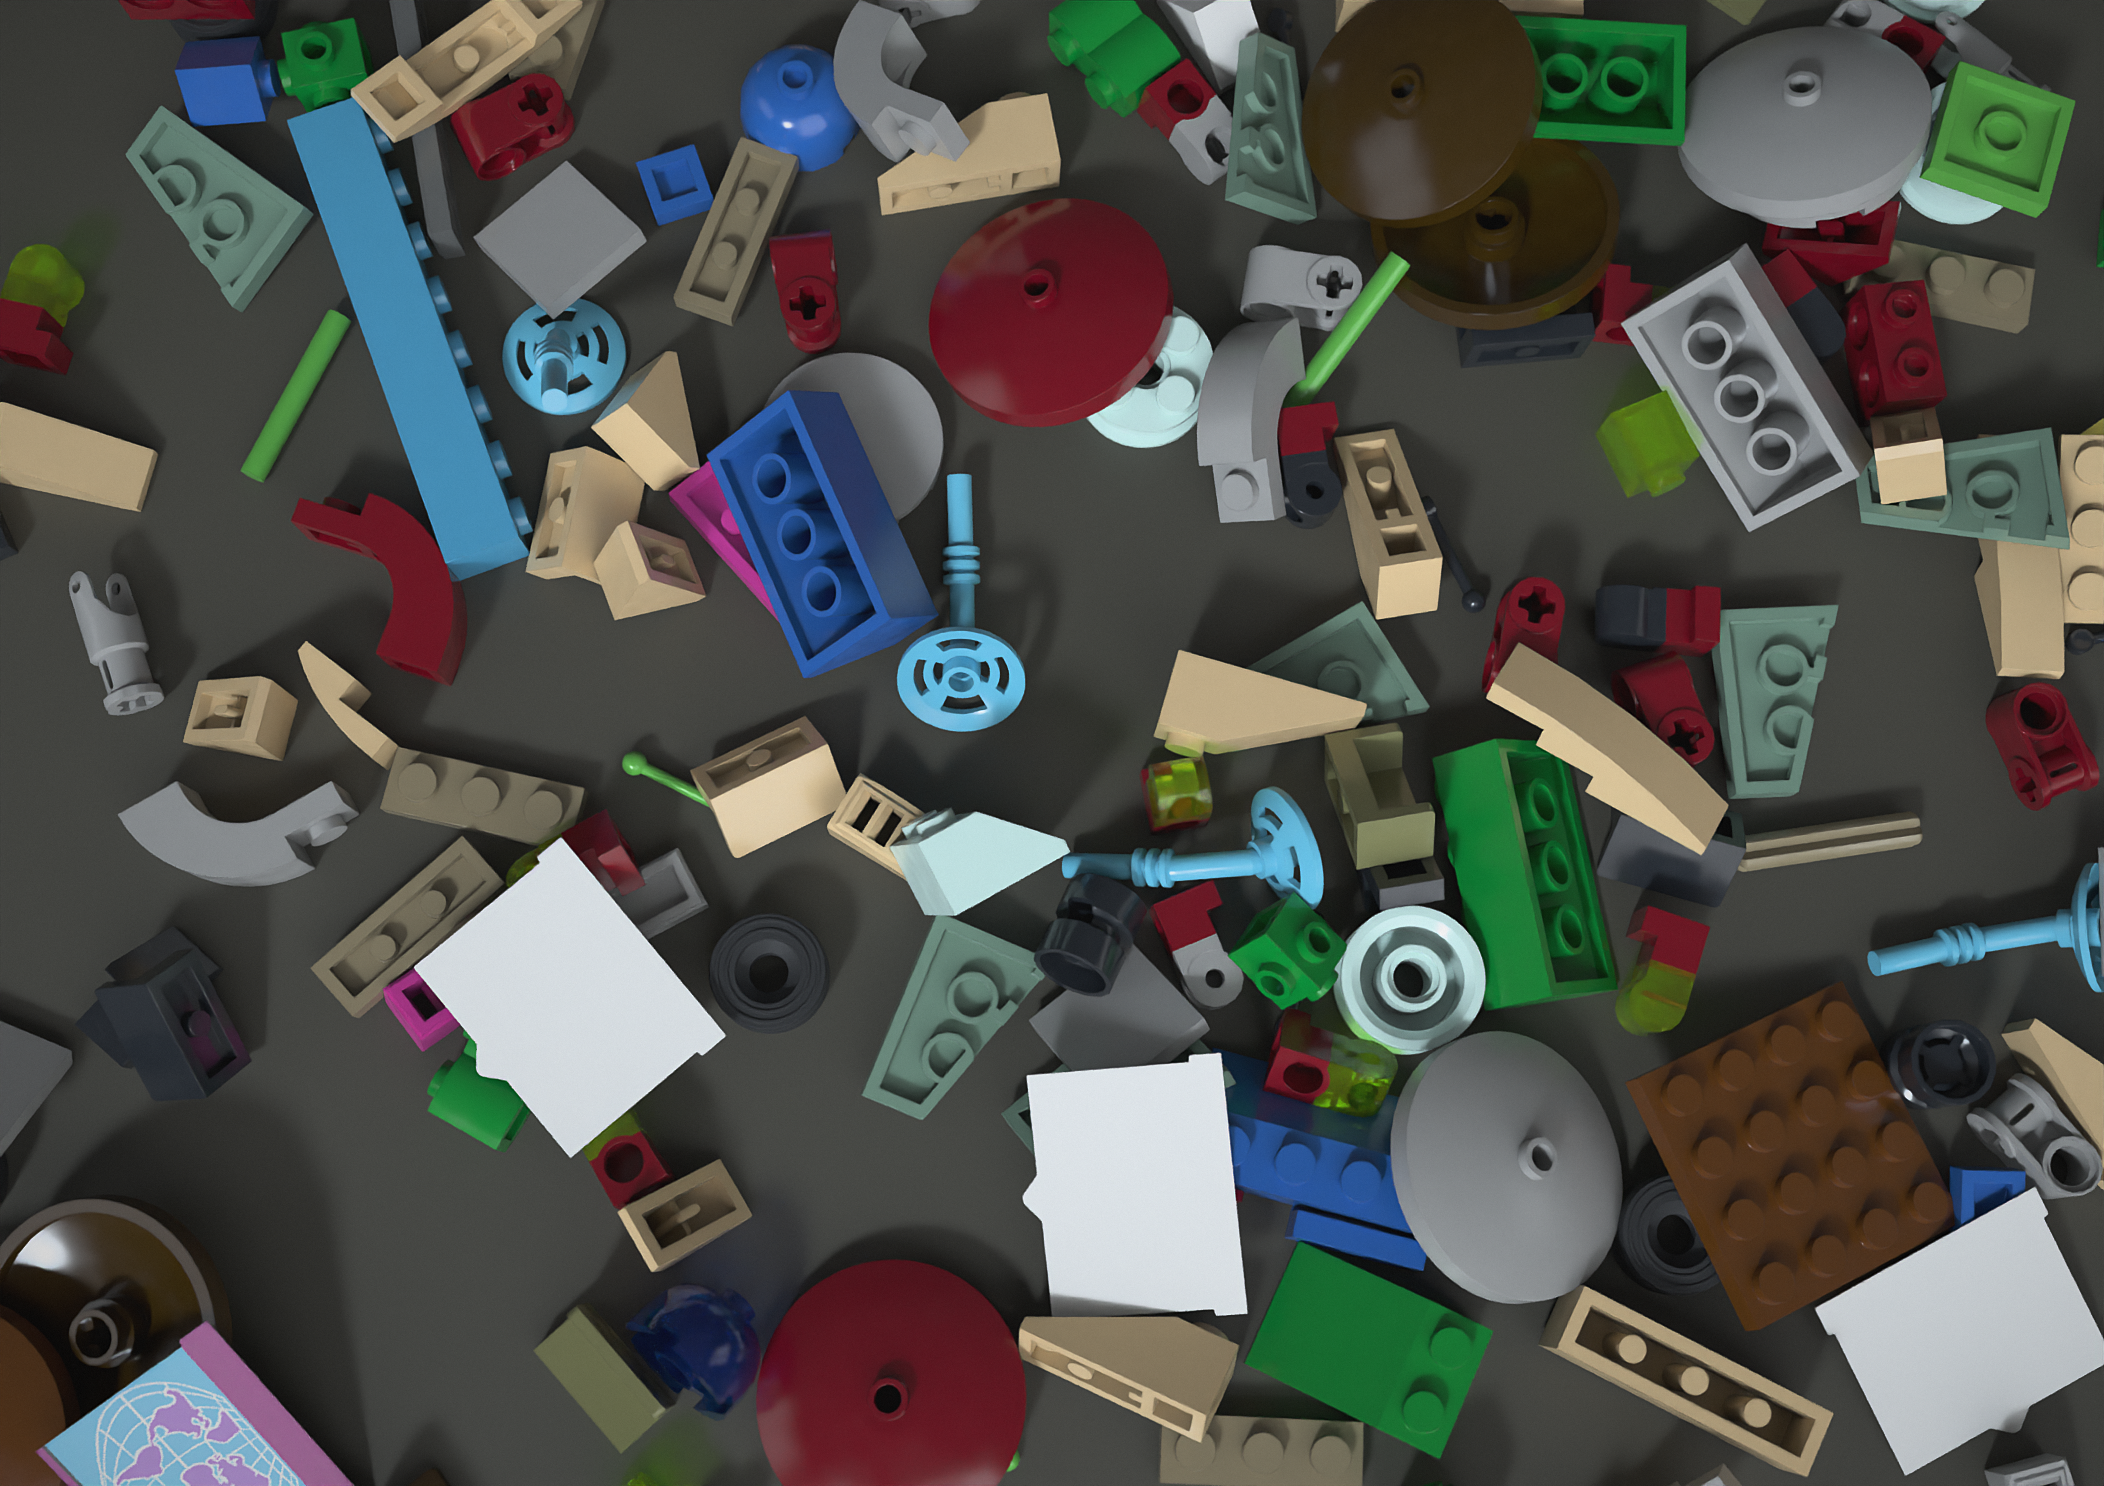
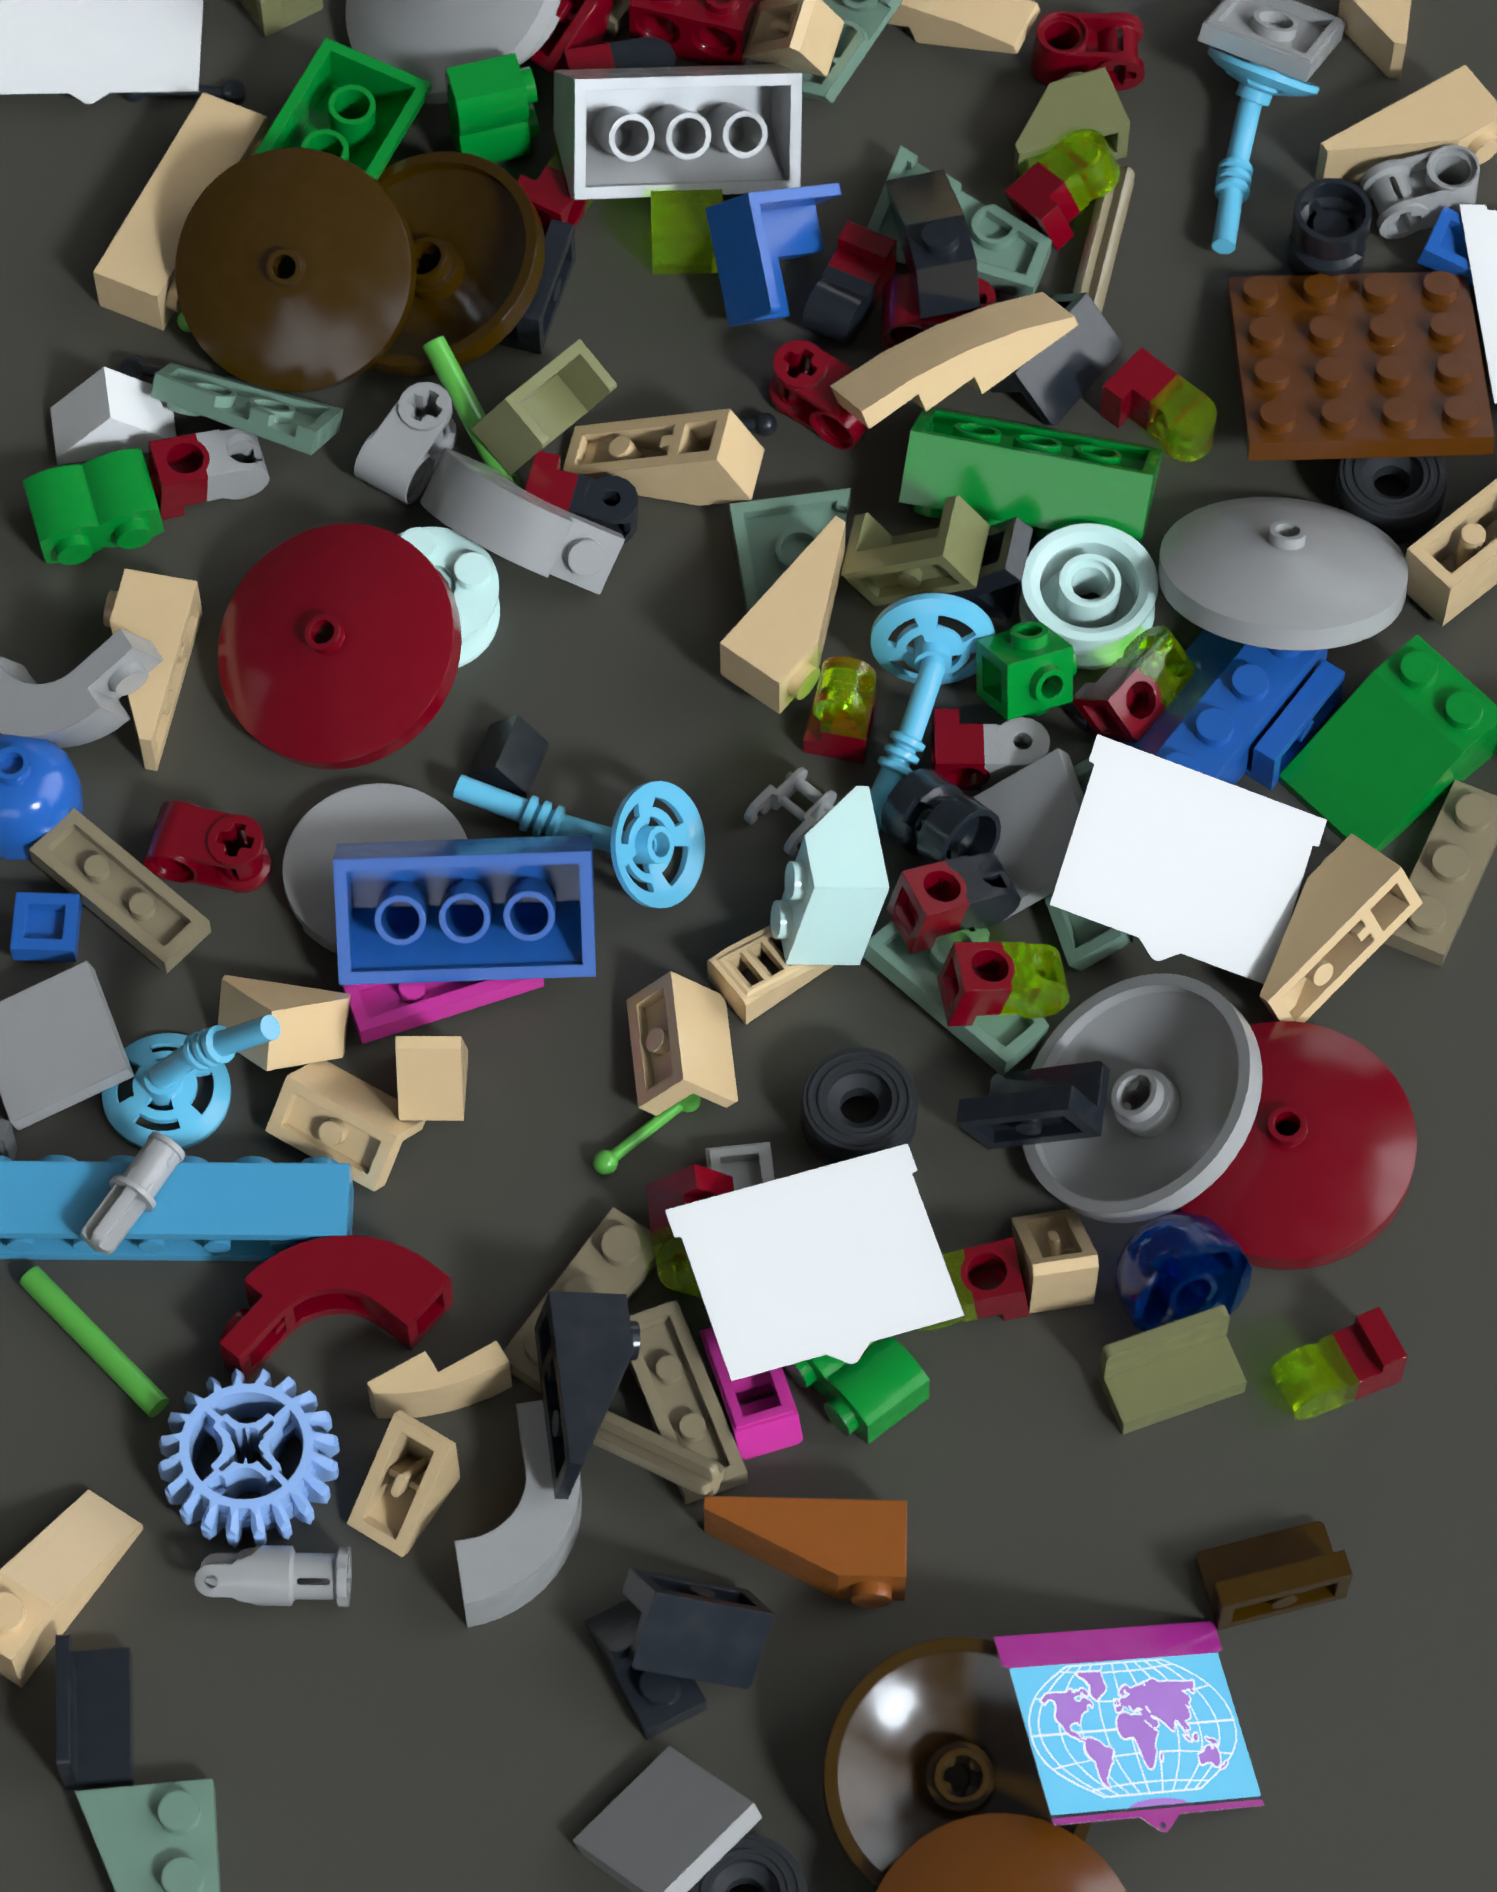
camera: 60 degrees left, 15 degrees down
none -> light grey axle [80,1131,186,1255]
none -> light blue gear [158,1368,340,1548]
none -> green brick [445,53,540,163]
none -> black slope [468,715,549,798]
none -> olive panel [471,339,617,476]
none -> black slope [534,1291,641,1499]
none -> dark tan axle [593,1411,725,1496]
none -> dark orange slope [704,1496,907,1608]
none -> blue panel [705,183,842,326]
none -> light grey piece [744,767,837,856]
none -> black slope [886,169,980,319]
none -> leg [886,853,1021,954]
none -> leg [937,942,1070,1027]
none -> black panel [956,1061,1110,1150]
none -> leg [1004,129,1120,251]
none -> olive slope [1012,67,1130,182]
none -> light grey dish [1023,974,1262,1223]

